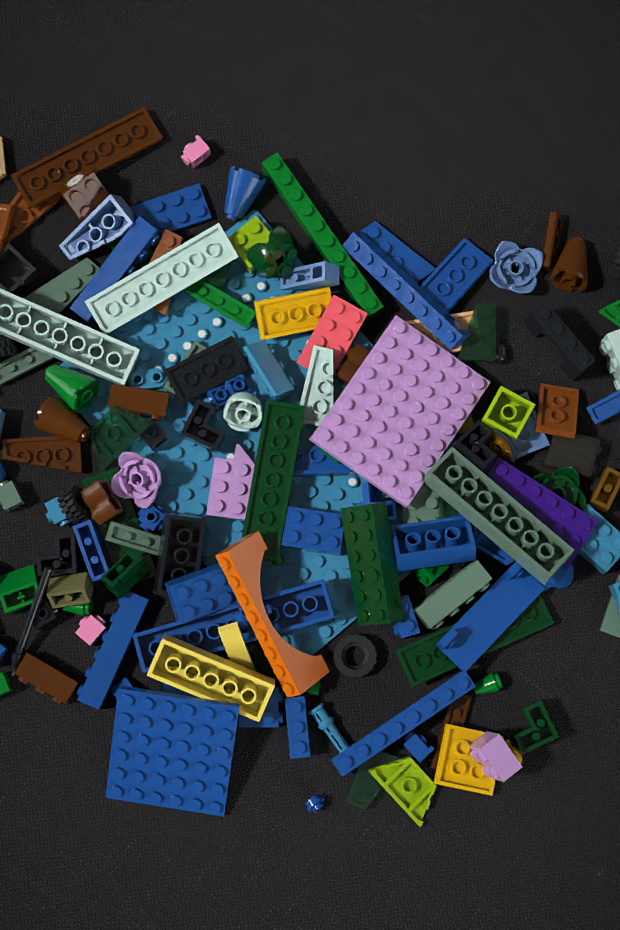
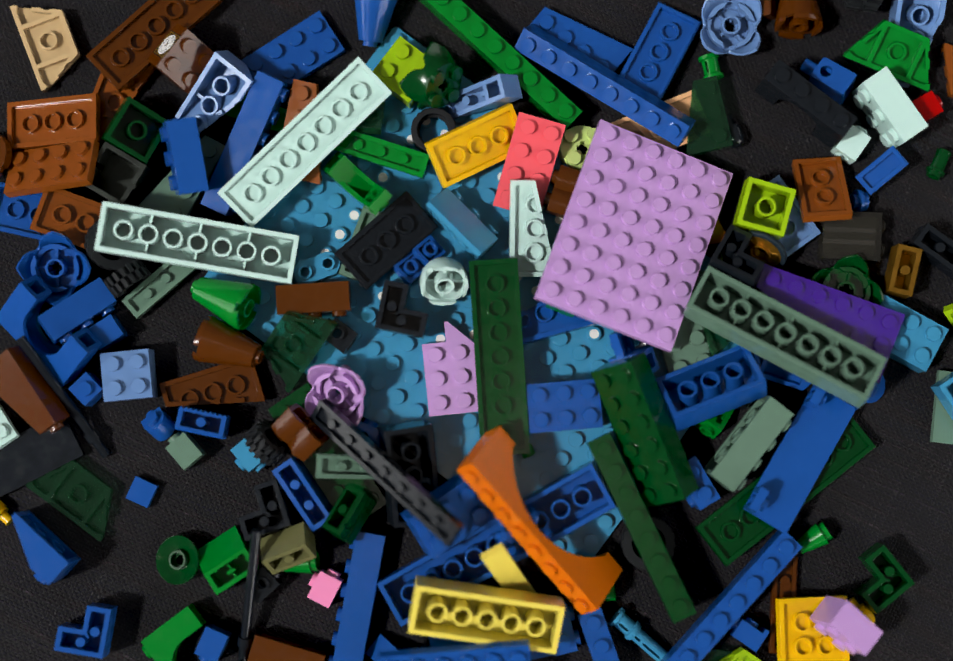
camera: 15 degrees left, 5 degrees up
none -> dark green brick [101,96,168,164]
none -> blue brick [159,116,209,195]
none -> blue brick [175,406,231,439]
none -> black plate [310,398,464,547]
none -> green arch [322,152,392,215]
none -> black tyre [411,108,456,154]
none -> yellowish green plate [558,125,596,170]
none -> dark green brick [586,432,696,623]
none -> green bush [698,53,724,82]
none -> blue torso [799,57,857,105]
none -> light aqua brick [830,125,871,165]
none -> blue plate [849,189,869,213]

